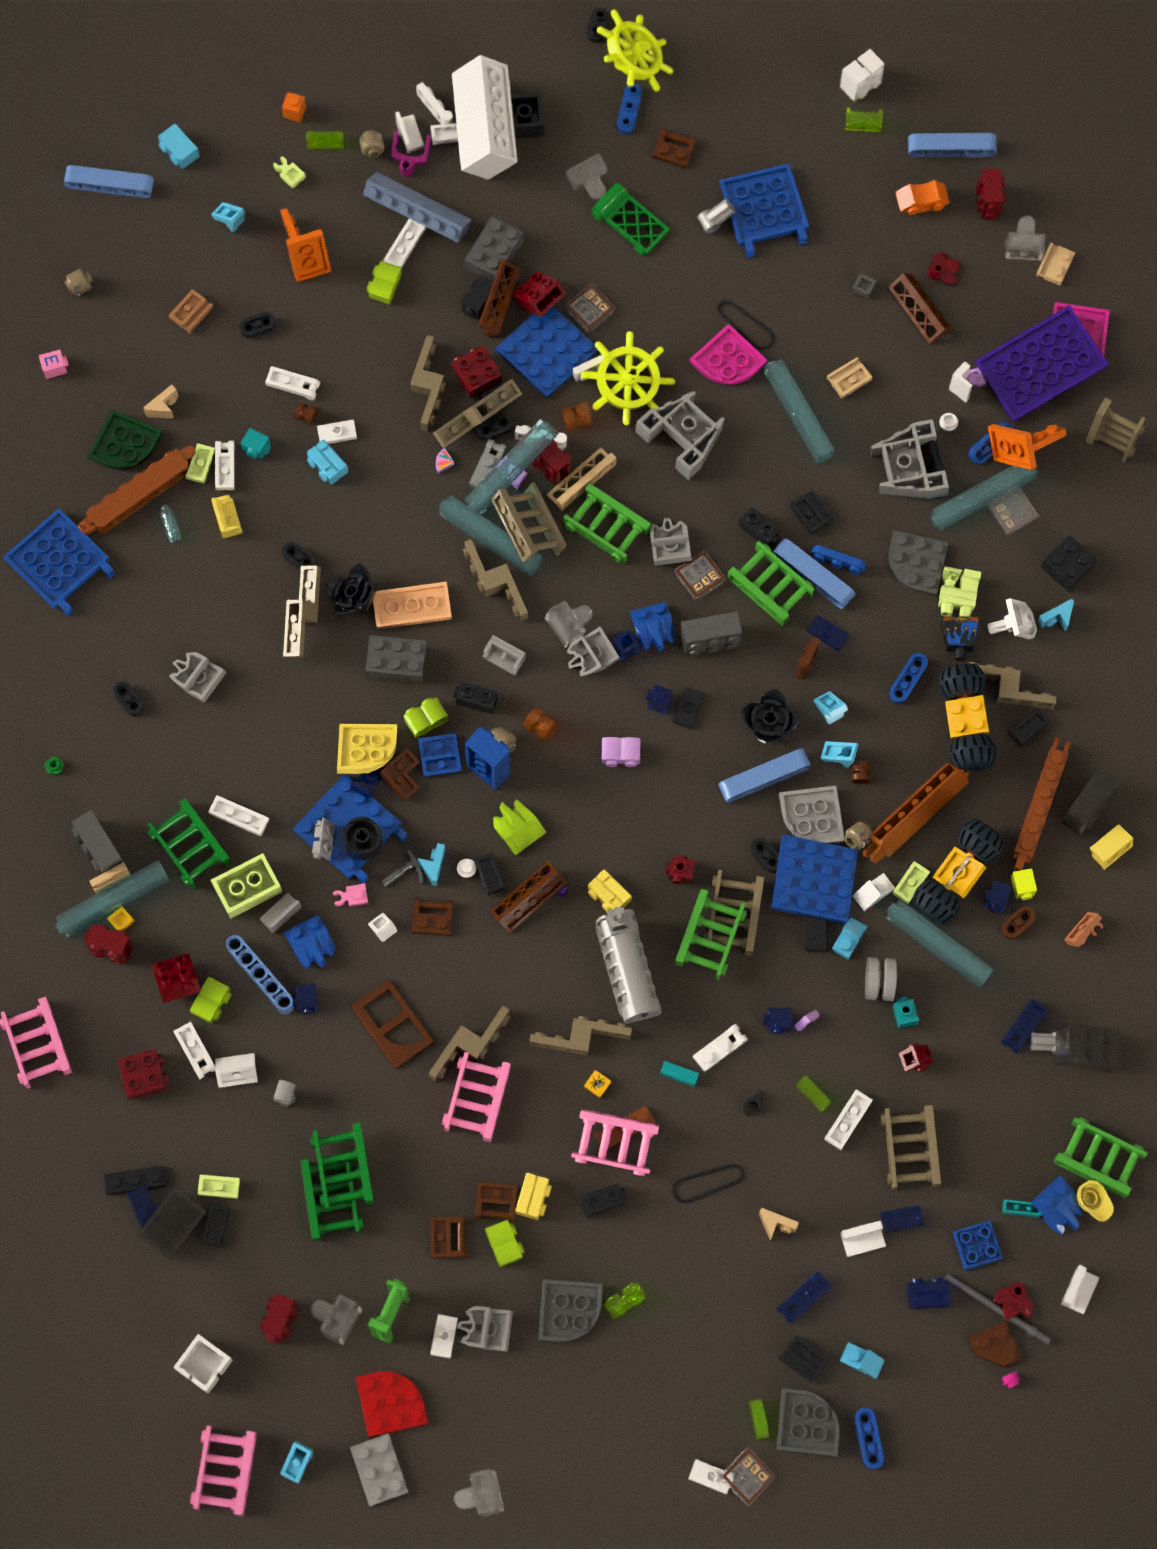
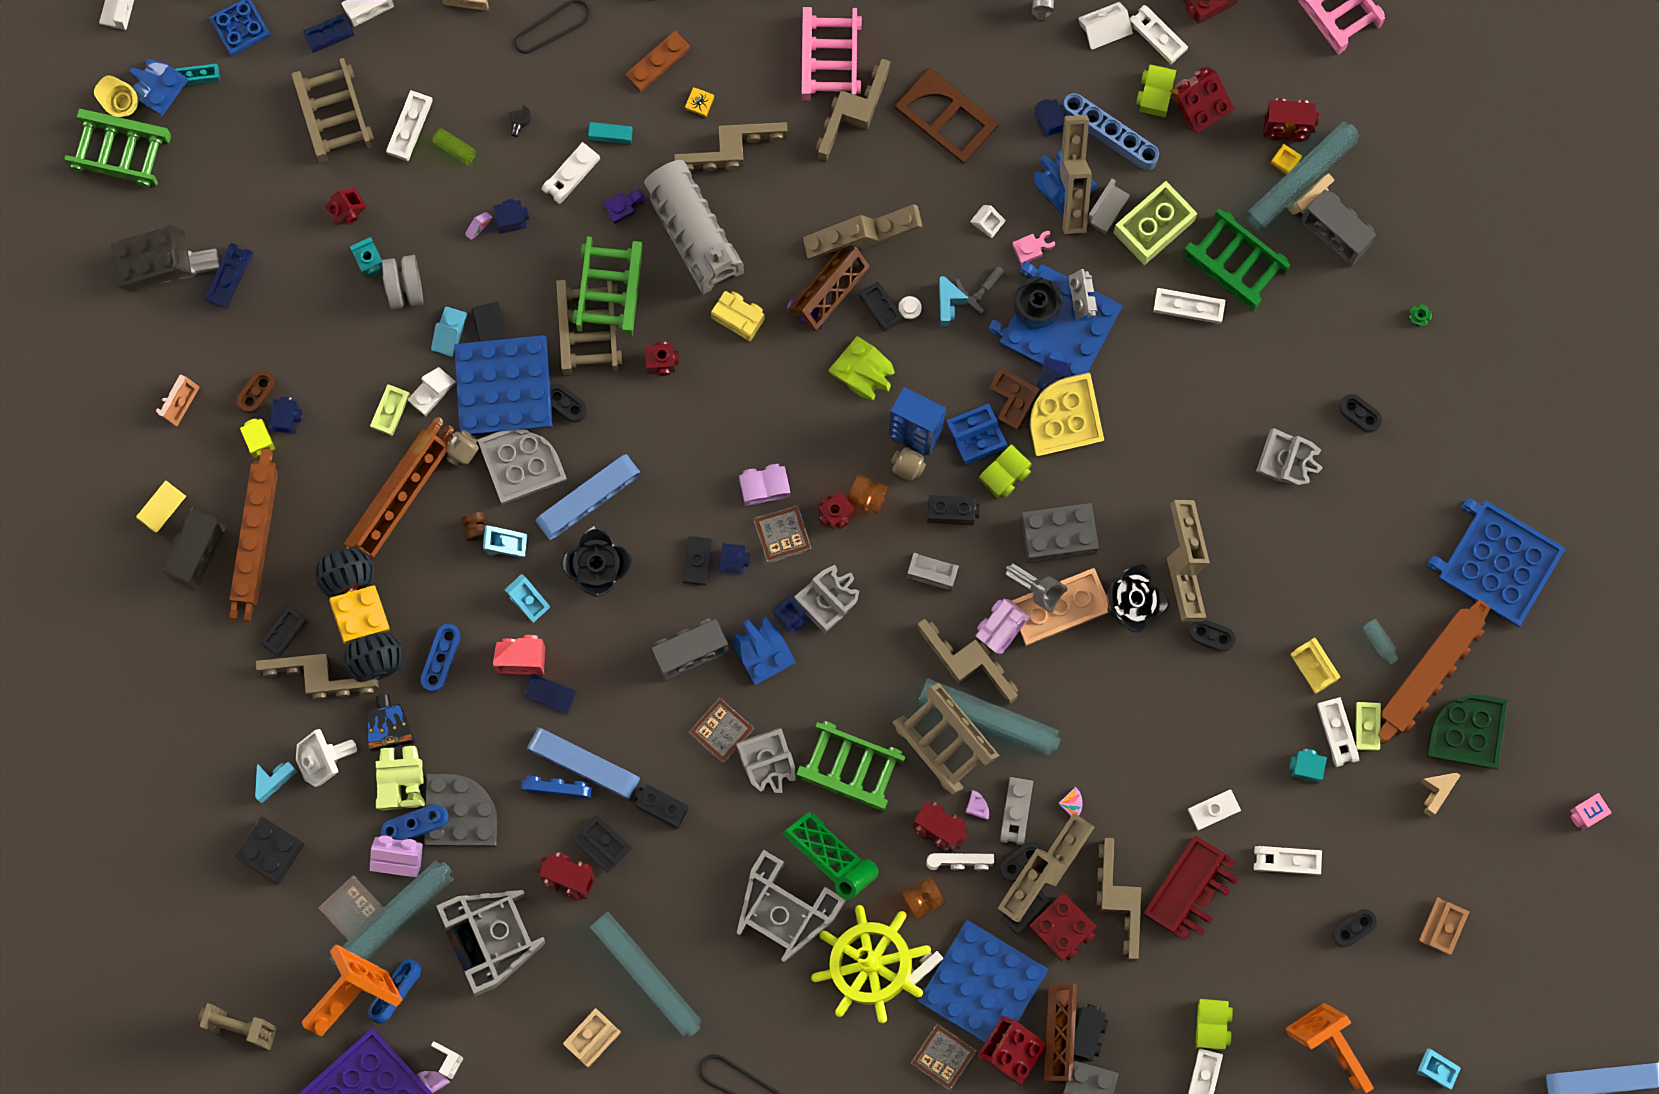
camera: 165 degrees right, 5 degrees up
dark tan head [64,269,93,296] -> none
reddish brown wheel [294,401,318,424] -> none
medium azure brick [307,439,349,485] -> none
reddish brown plate [411,898,453,936] -> none
clear light blue brick [464,419,559,514] -> none
clear brick [545,600,592,648] -> none
tan fence [546,448,616,512] -> none
bright pink fence [571,1109,659,1176] -> none
dark pink plate [689,324,768,385] -> none
bright green fence [727,541,814,626] -> none
reddish brown plate [795,637,821,679] -> none
clear light blue brick [886,899,994,989] -> none
black plate [913,819,1005,925] -> none
white plate [939,413,958,431] -> none
none -> lavender brick [370,836,423,878]
none -> blue plate [381,804,449,841]
none -> coral slope [493,635,545,675]
none -> dark red brick [538,852,596,900]
none -> dark purple plate [603,189,645,224]
none -> tile [753,505,812,564]
none -> green piece [782,812,878,900]
none -> dark tan bracket [803,204,923,260]
none -> dark red brick [818,492,855,531]
none -> lavender brick [976,599,1030,654]
none -> dark grey piece [1006,563,1067,613]
none -> dark tan bracket [1060,115,1092,234]
none -> dark red hinge [1143,835,1239,940]

